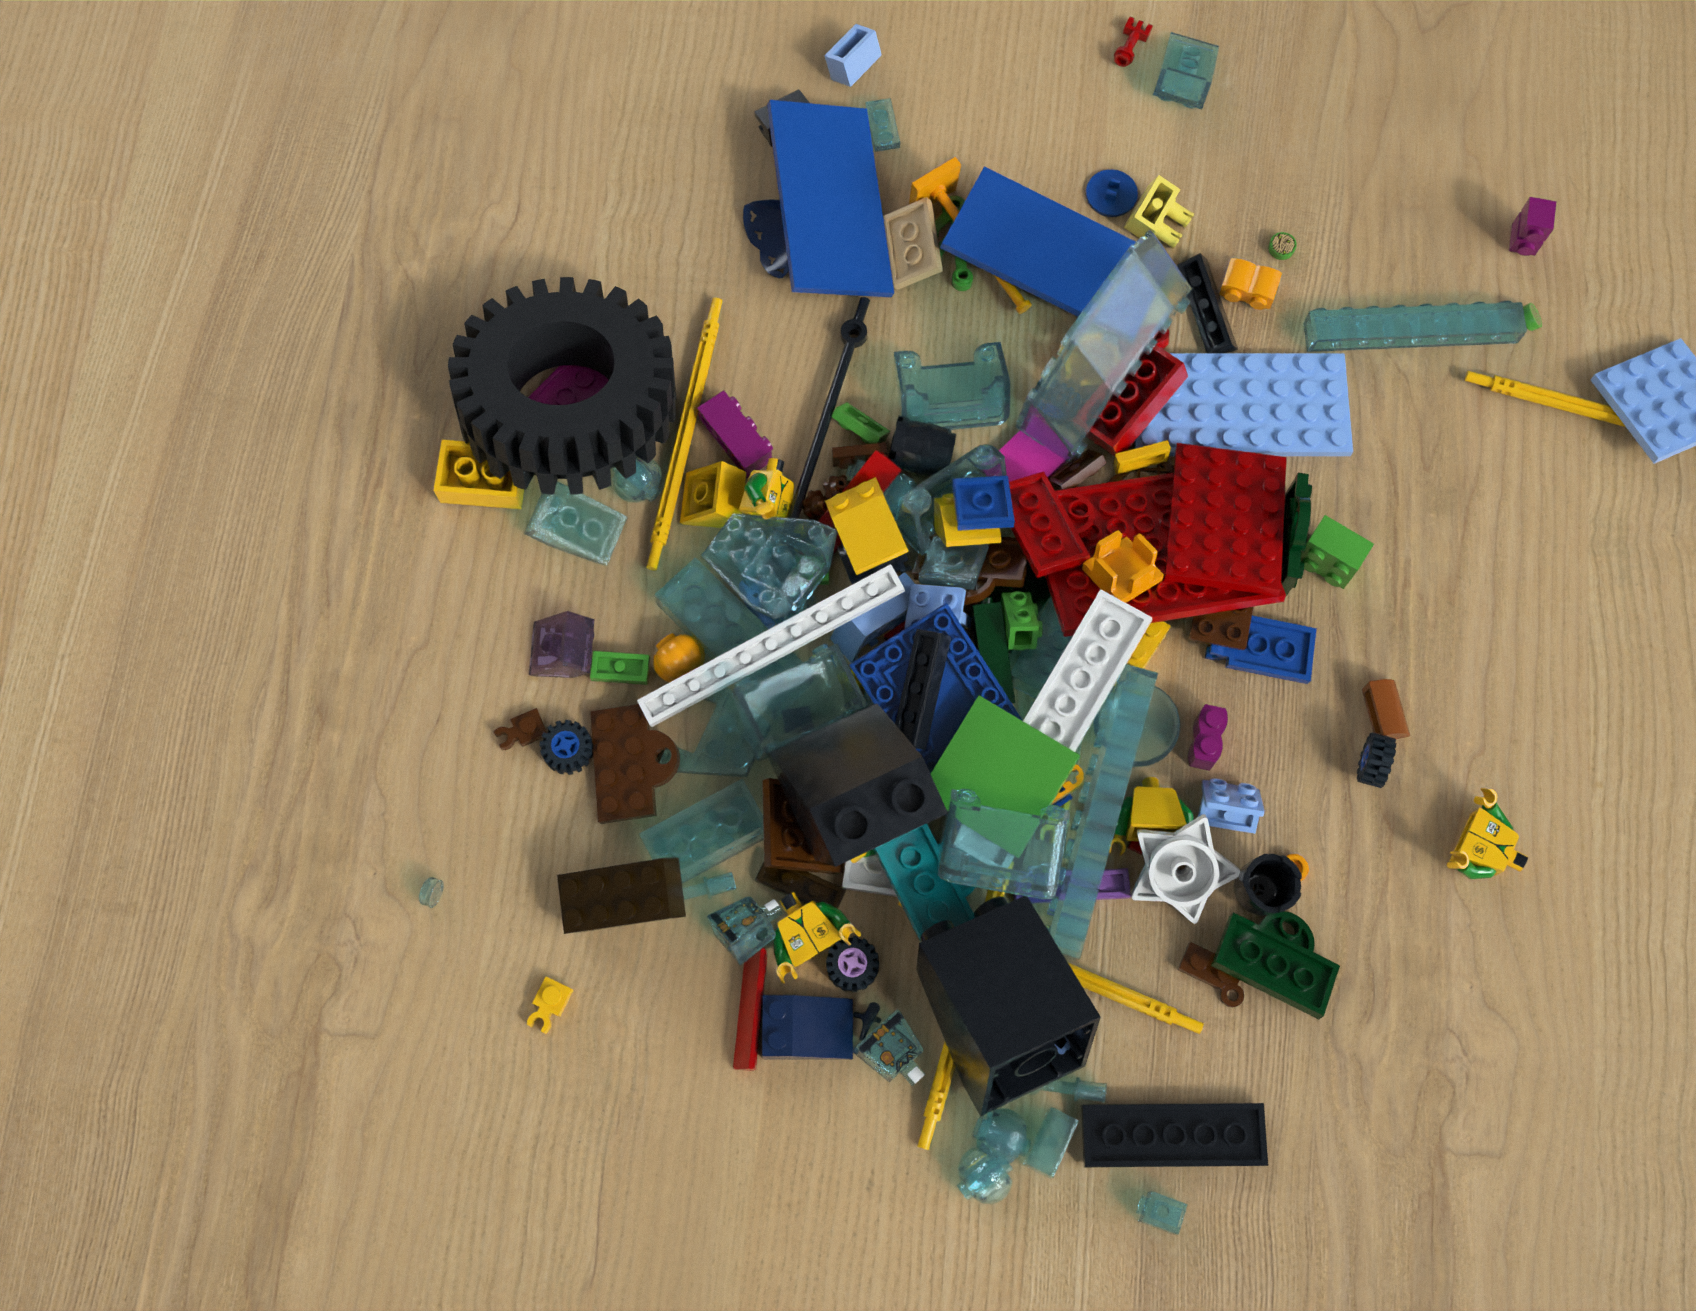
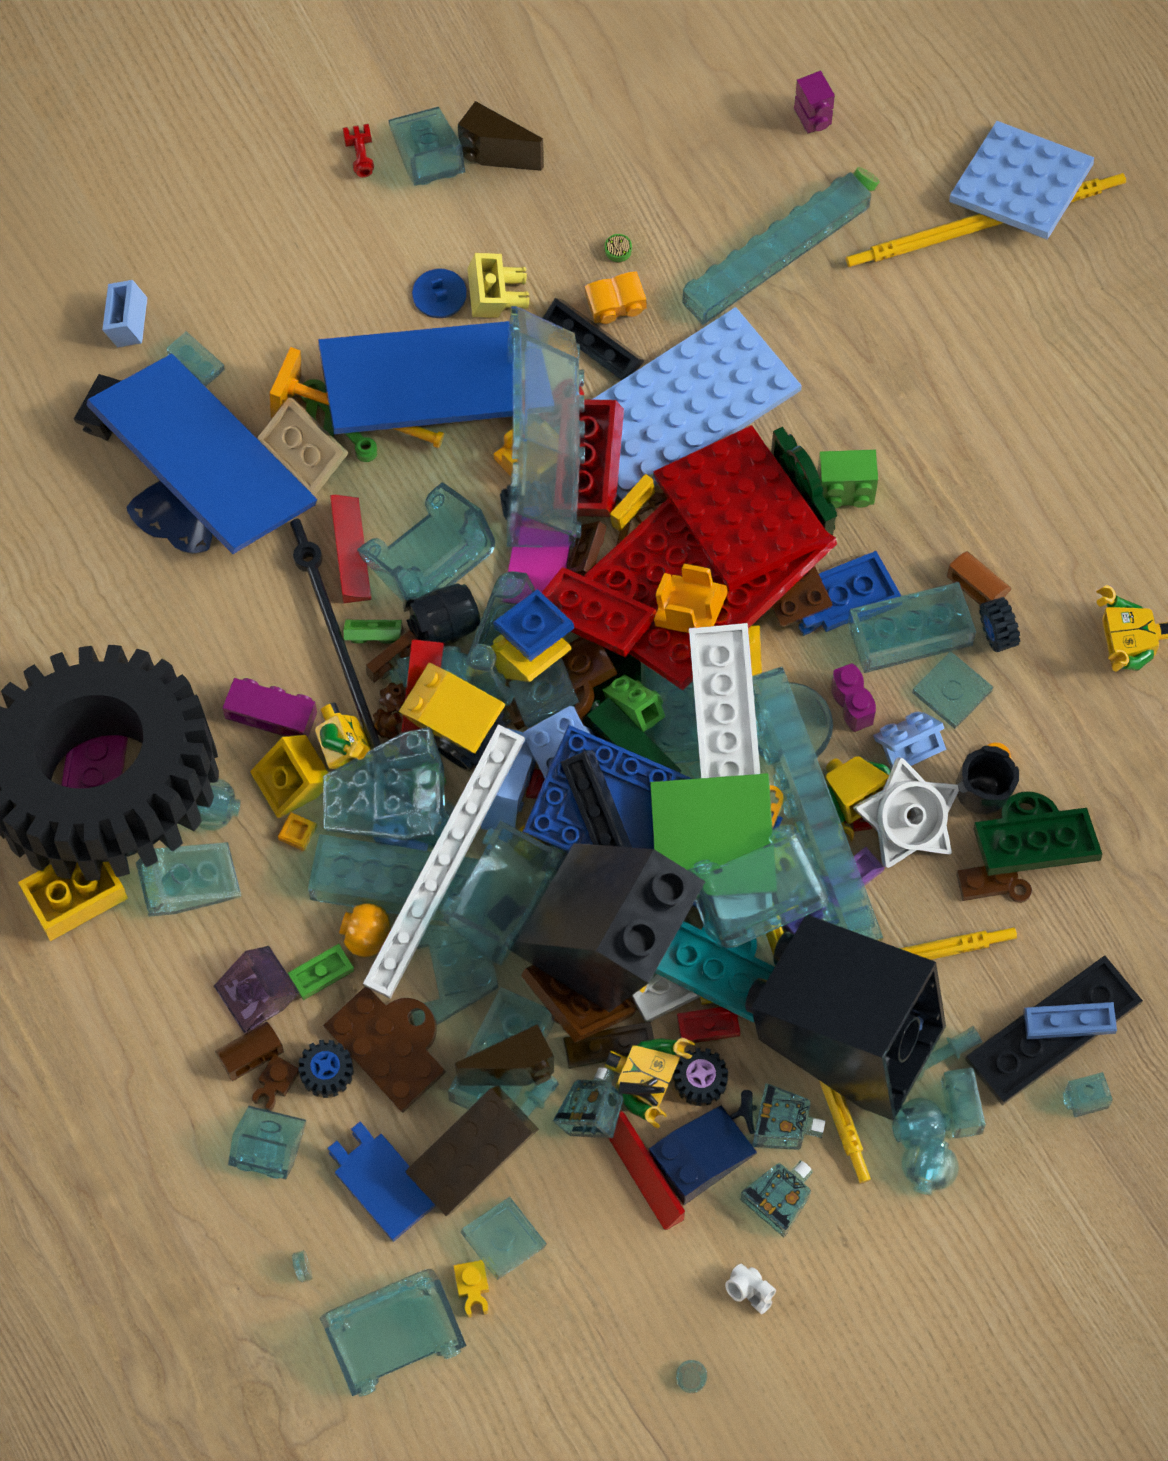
camera: 35 degrees left, 5 degrees down
yellow axle [646,297,723,571] -> none
none -> reddish brown brick [215,1022,284,1082]
none -> clear light blue slope [228,1106,306,1179]
none -> light orange tile [278,812,317,851]
none -> clear light blue windscreen [320,1269,467,1397]
none -> blue tile [328,1121,436,1242]
none -> red slope [330,495,372,603]
none -> dark brown slope [455,1024,554,1086]
none -> dark brown slope [458,101,544,171]
none -> clear light blue tile [461,1197,547,1280]
none -> black bar [619,1078,665,1106]
none -> clear light blue tile [676,1360,707,1393]
none -> red plate [677,1007,741,1043]
none -> white plate [725,1264,776,1314]
none -> clear light blue torso [740,1160,813,1238]
none -> clear light blue brick [848,582,976,673]
none -> clear light blue tile [912,651,994,729]
none -> medium blue tile [1023,1002,1117,1039]

